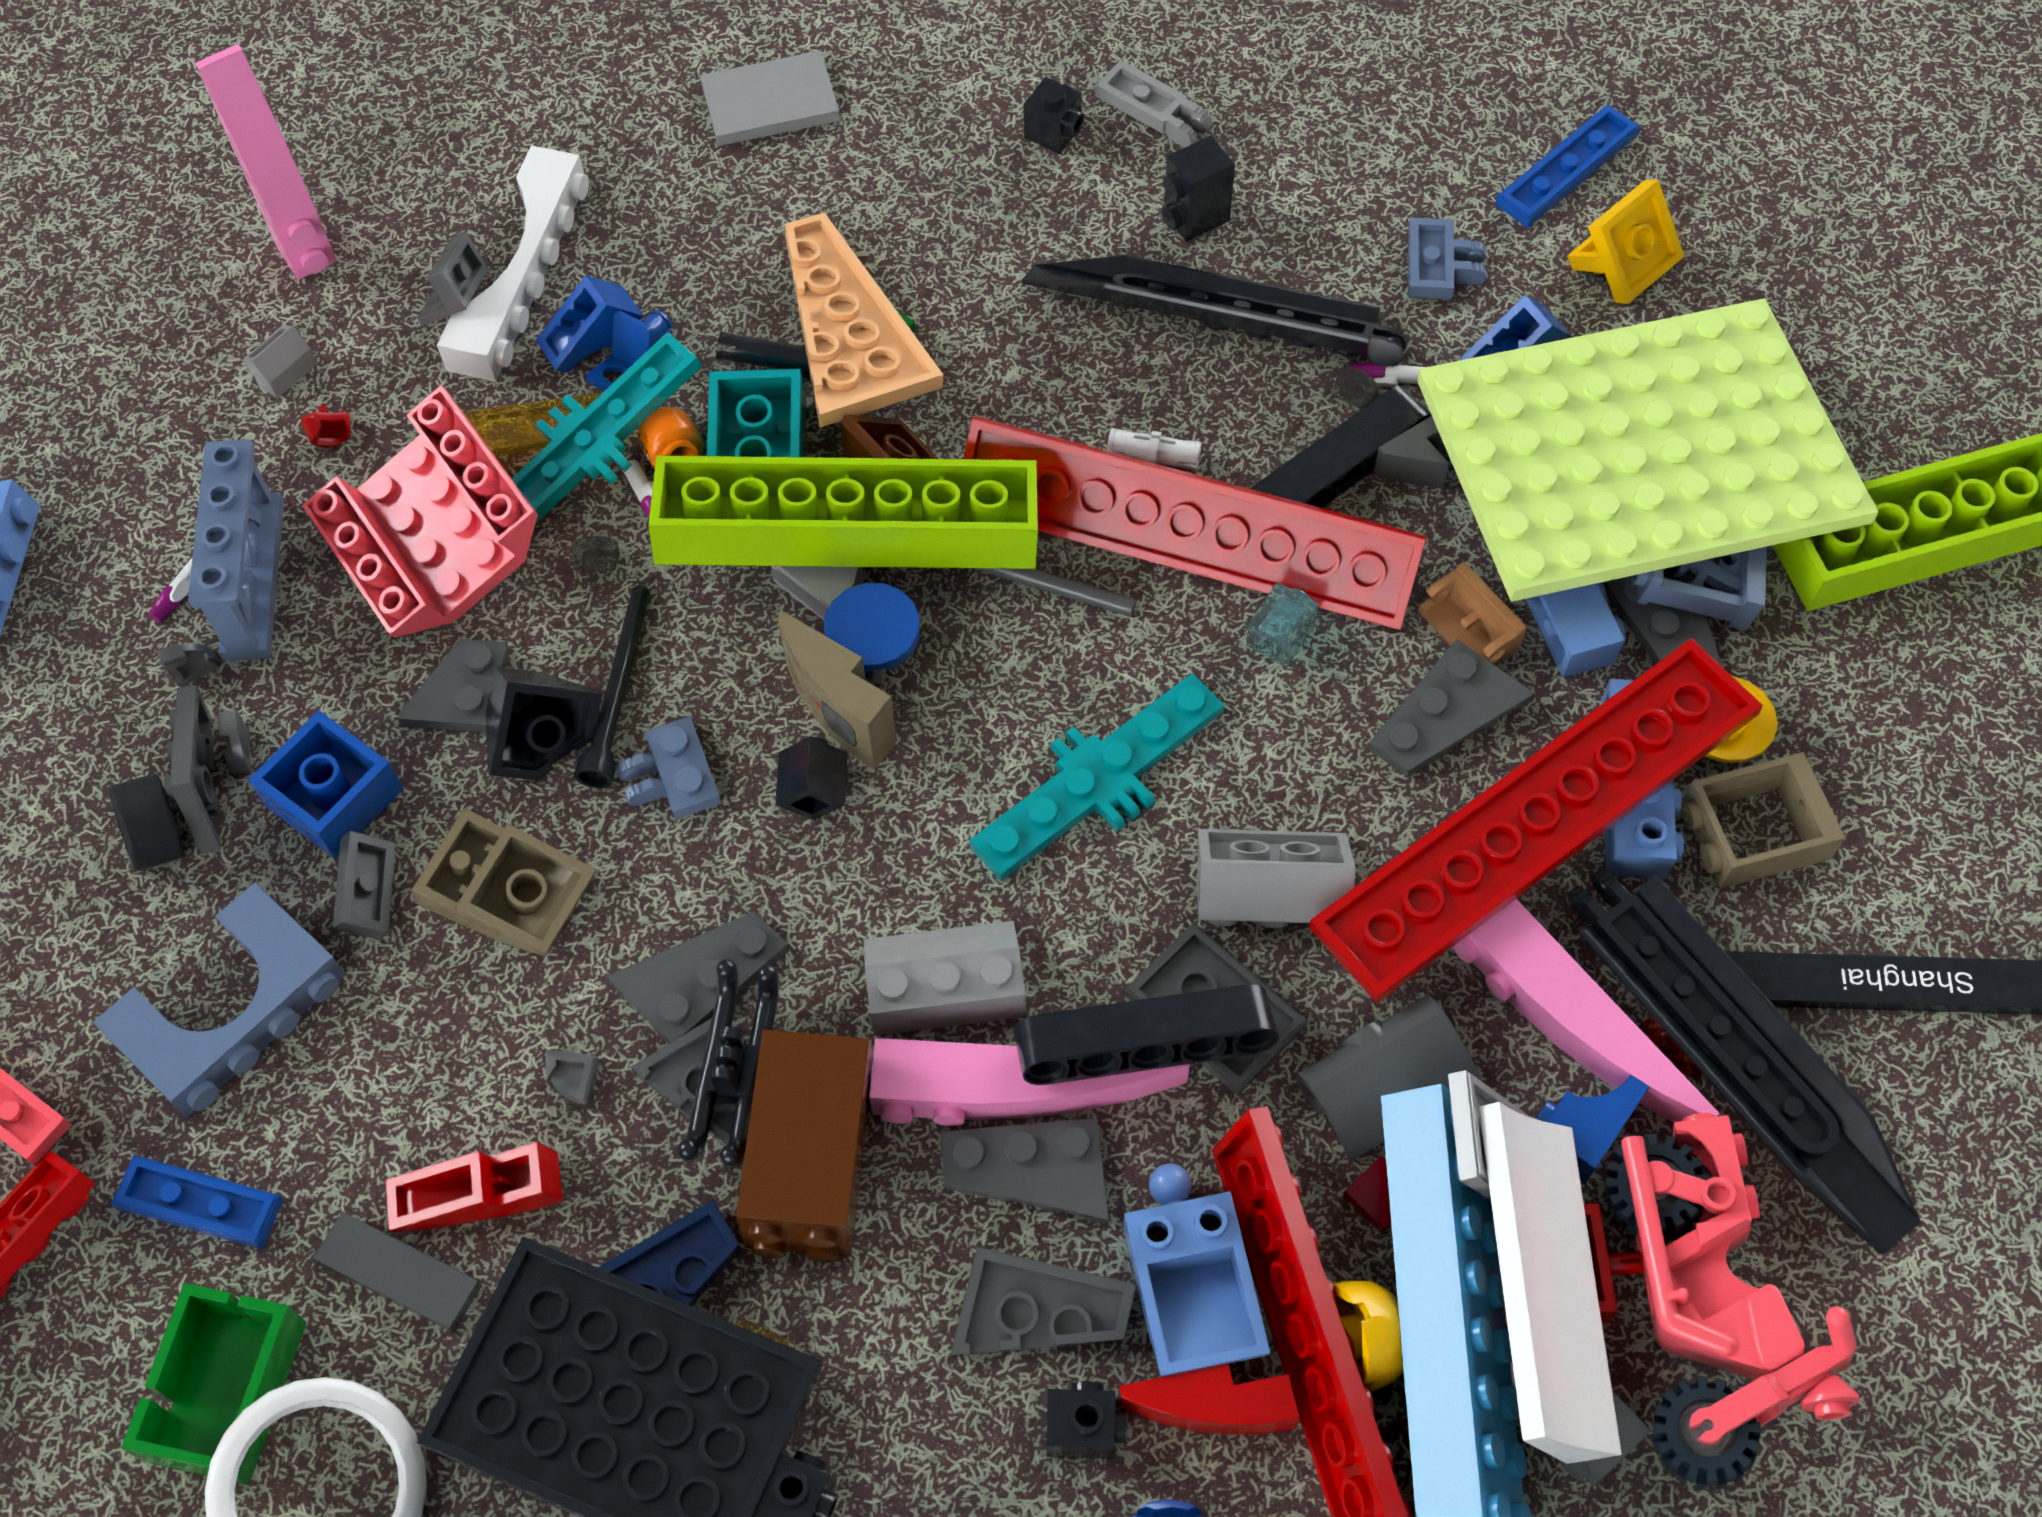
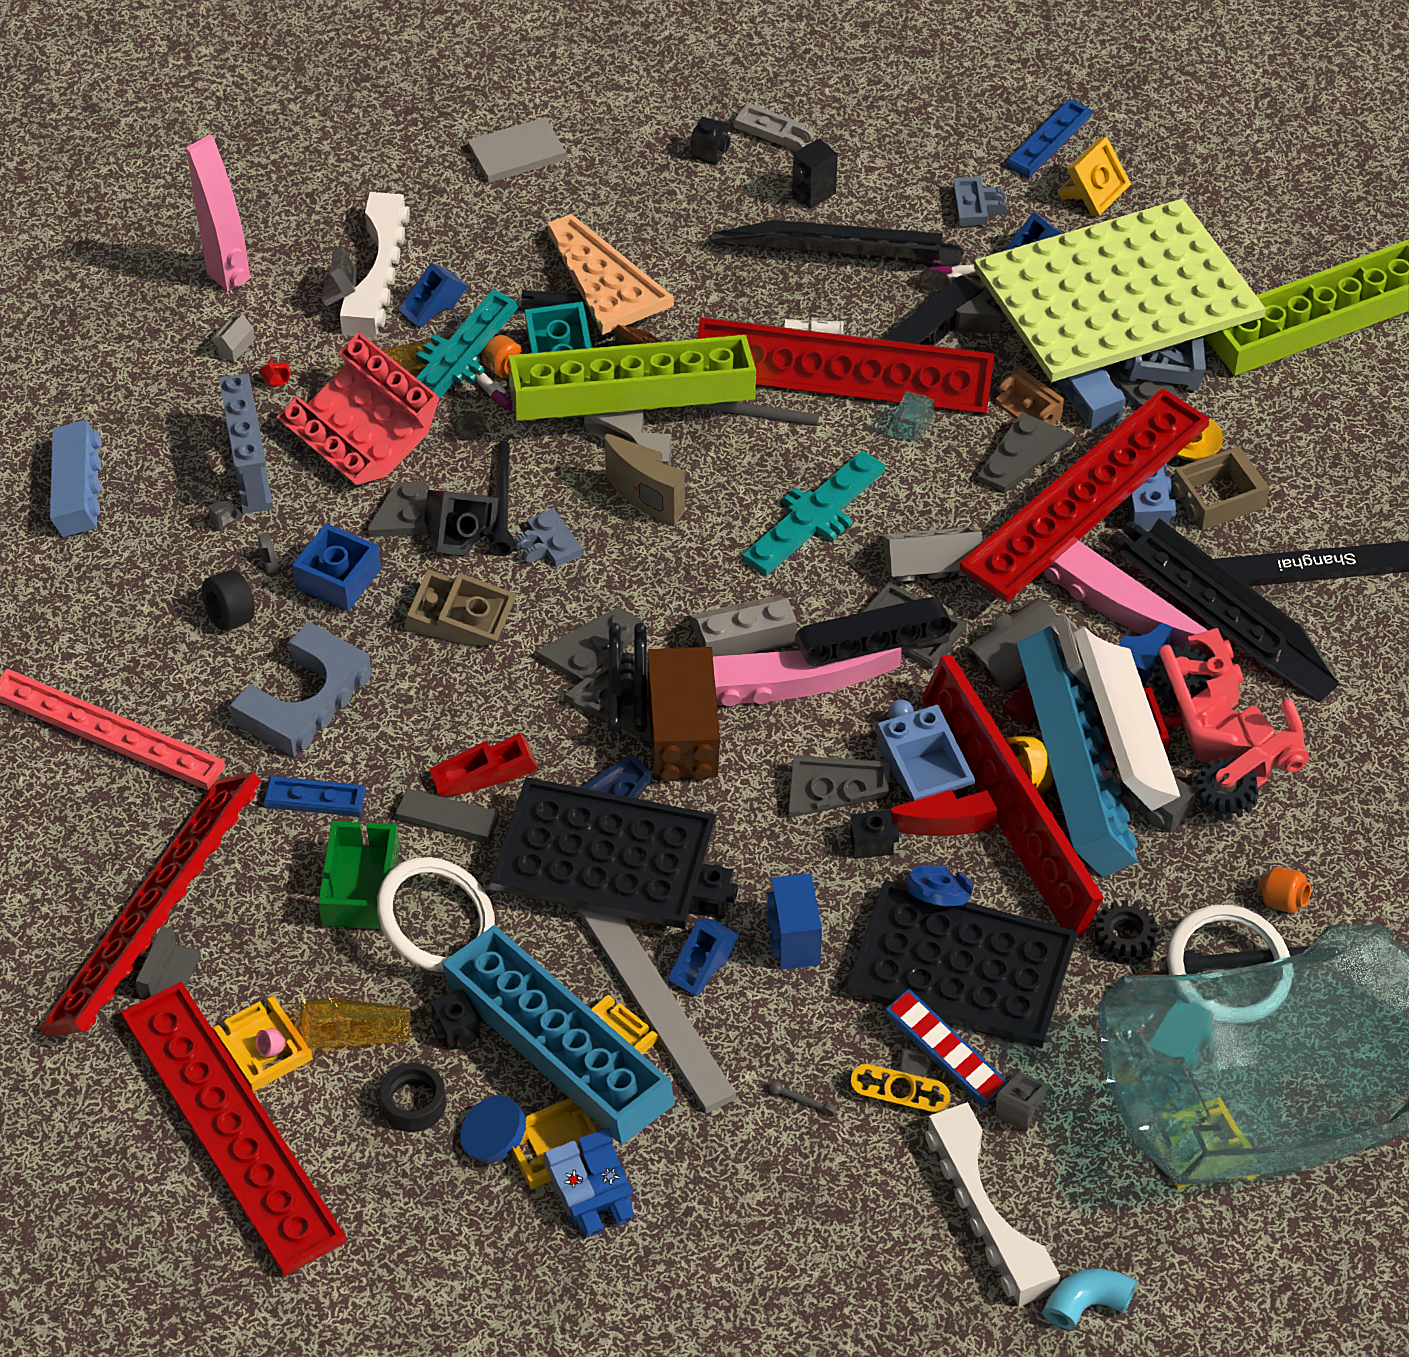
camera: 10 degrees left, 10 degrees down
piece [148,557,193,623] -> none
dark grey wing [164,684,221,854] -> none
dark grey plate [333,831,396,940] -> none
flat silver tile [545,1049,600,1110] -> none
blue bracket [586,310,673,391] -> none
black brick [775,736,848,819] -> none
blue tile [824,583,920,673] -> none
dark grey wing [940,1117,1109,1225] -> none

